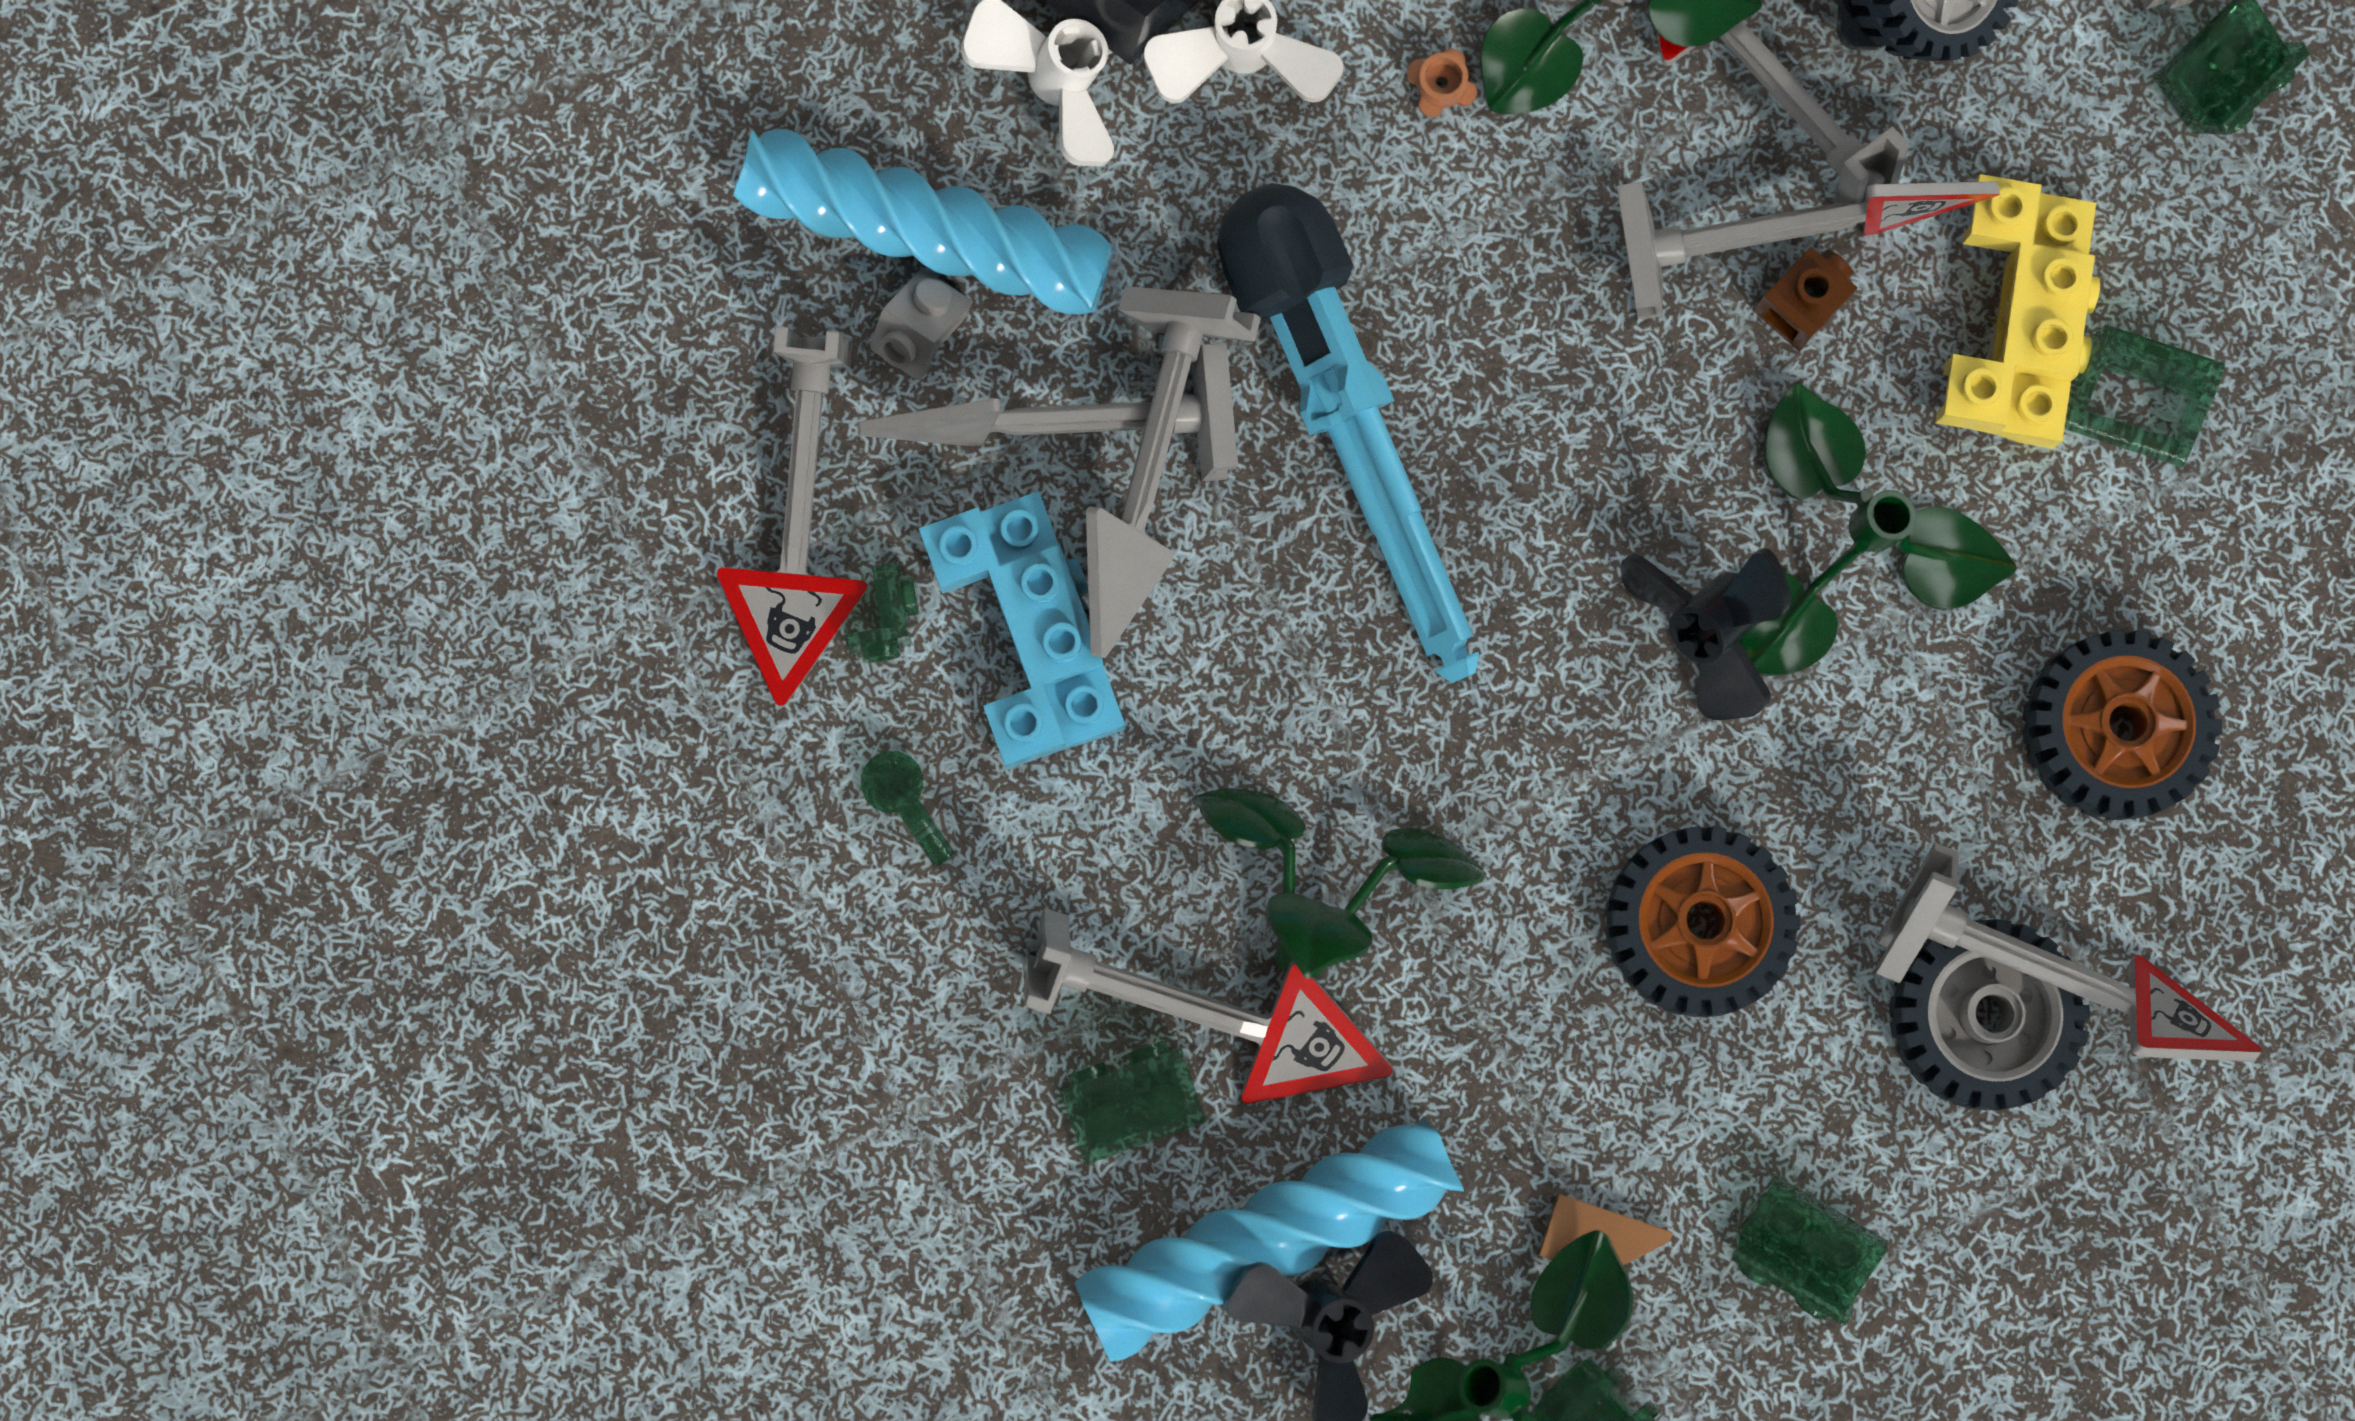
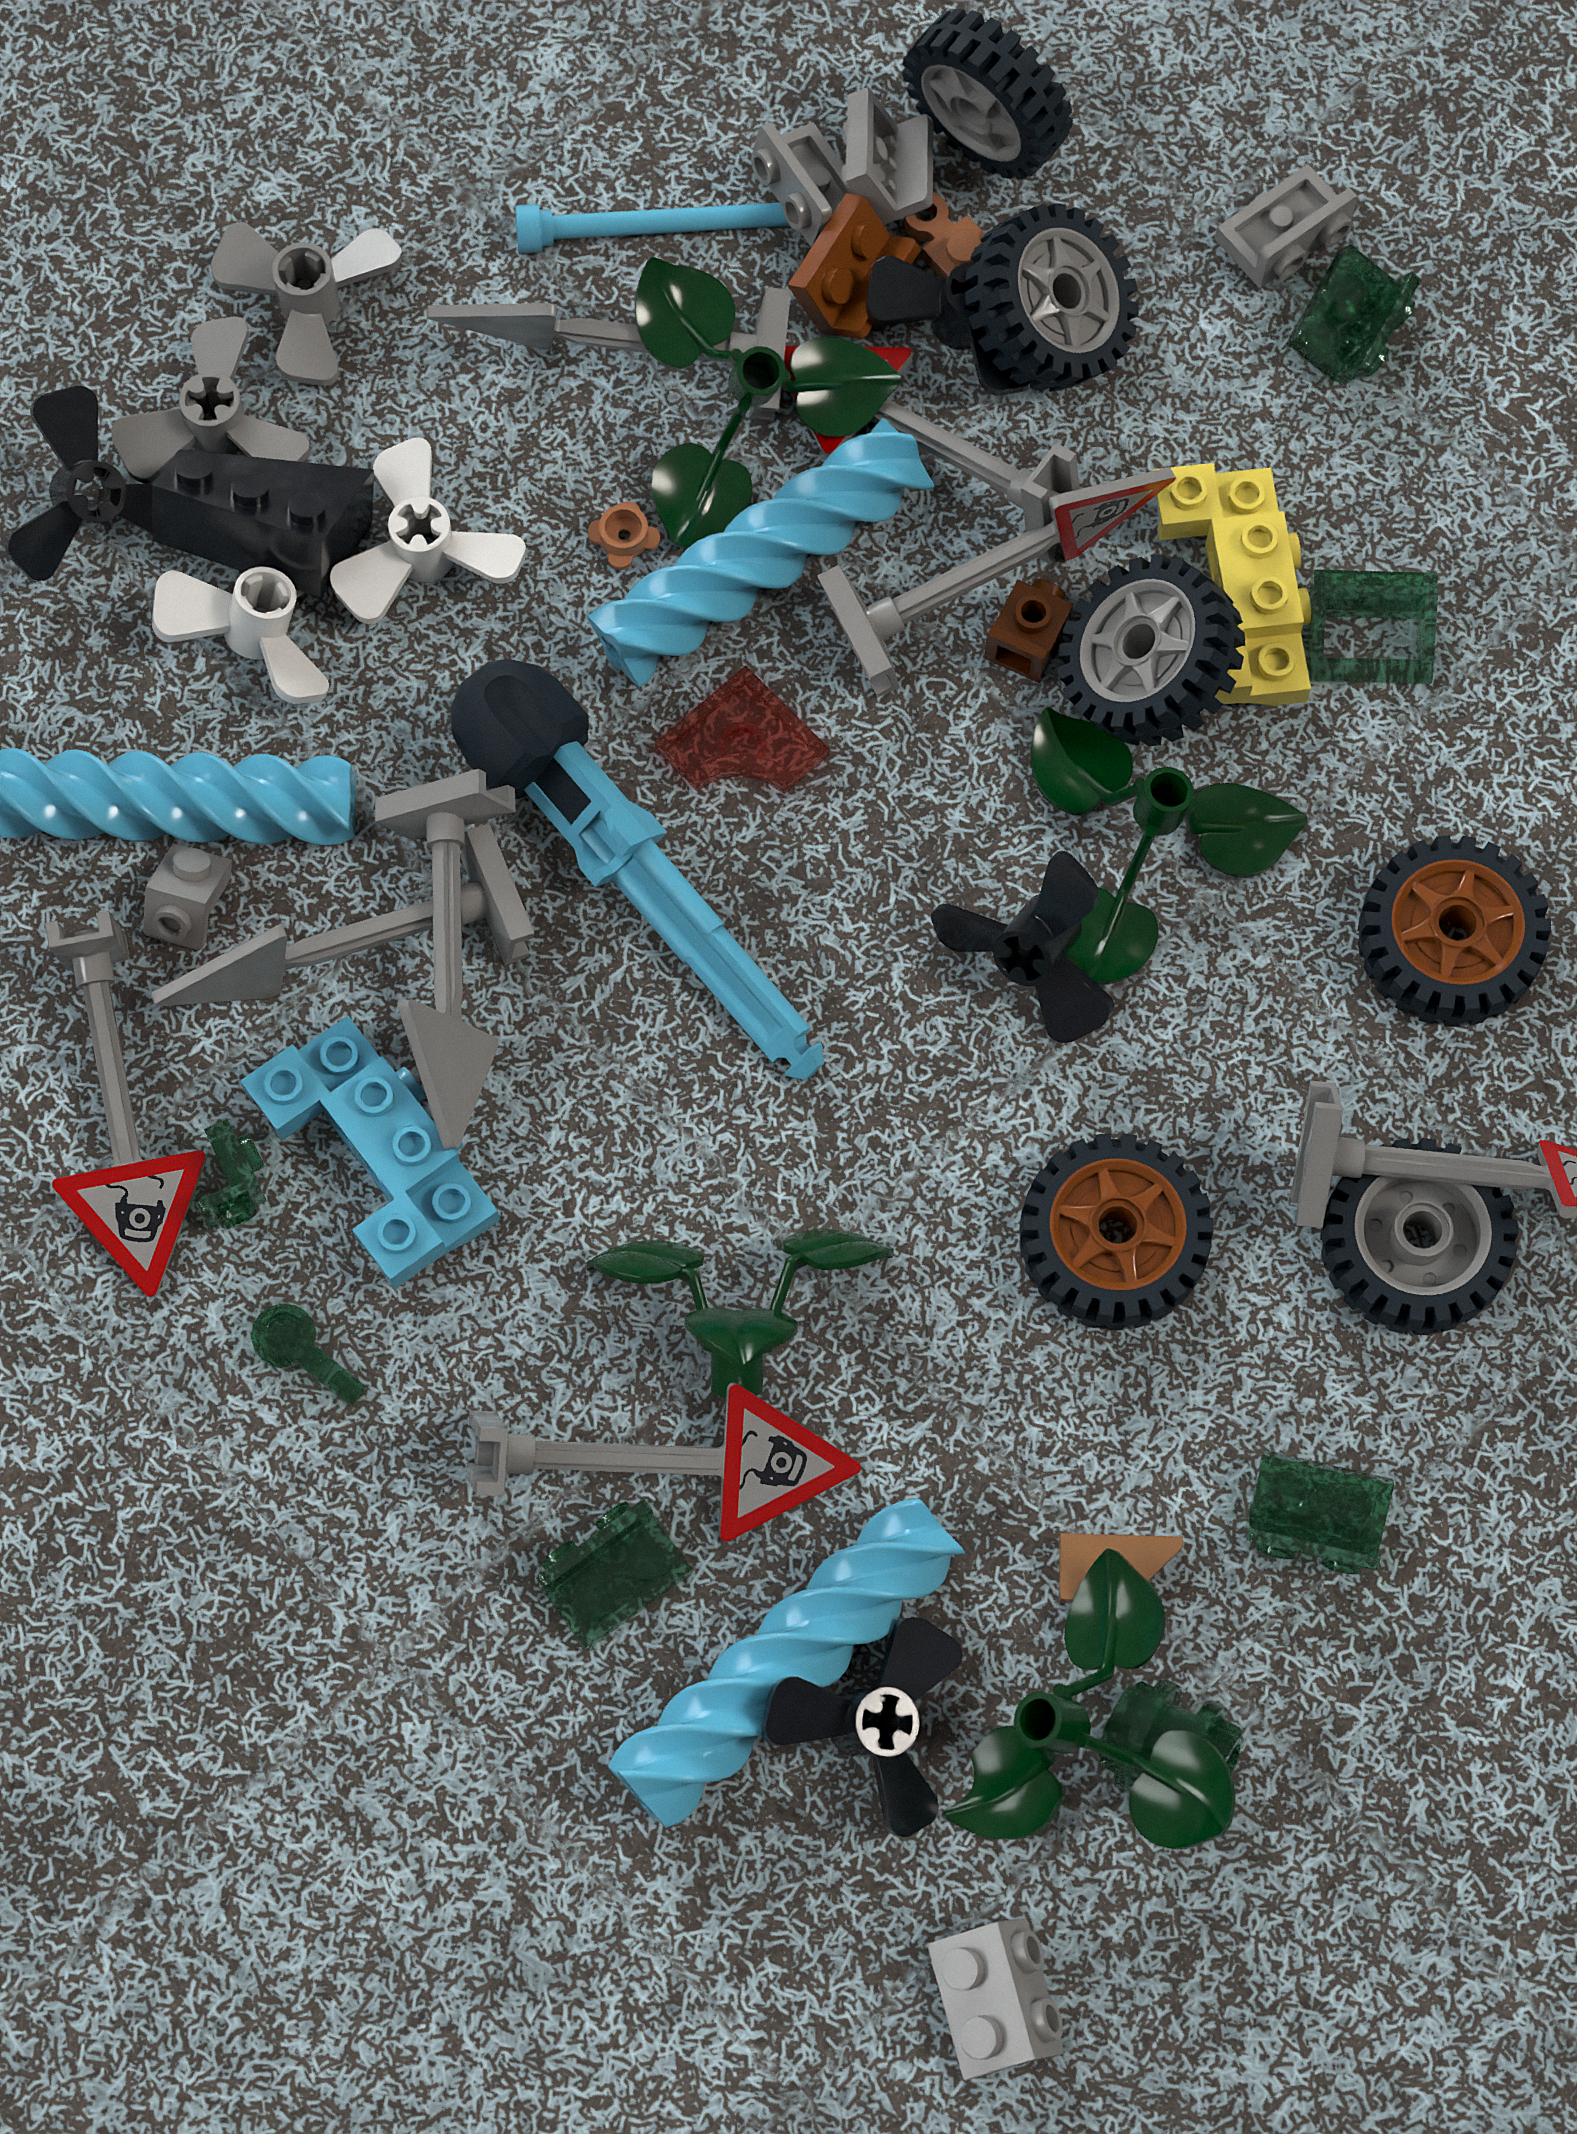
camera: 15 degrees left, 10 degrees down
none -> medium azure piece [587,418,934,688]
none -> clear red tile [655,665,830,794]
none -> wheel [1058,555,1245,746]

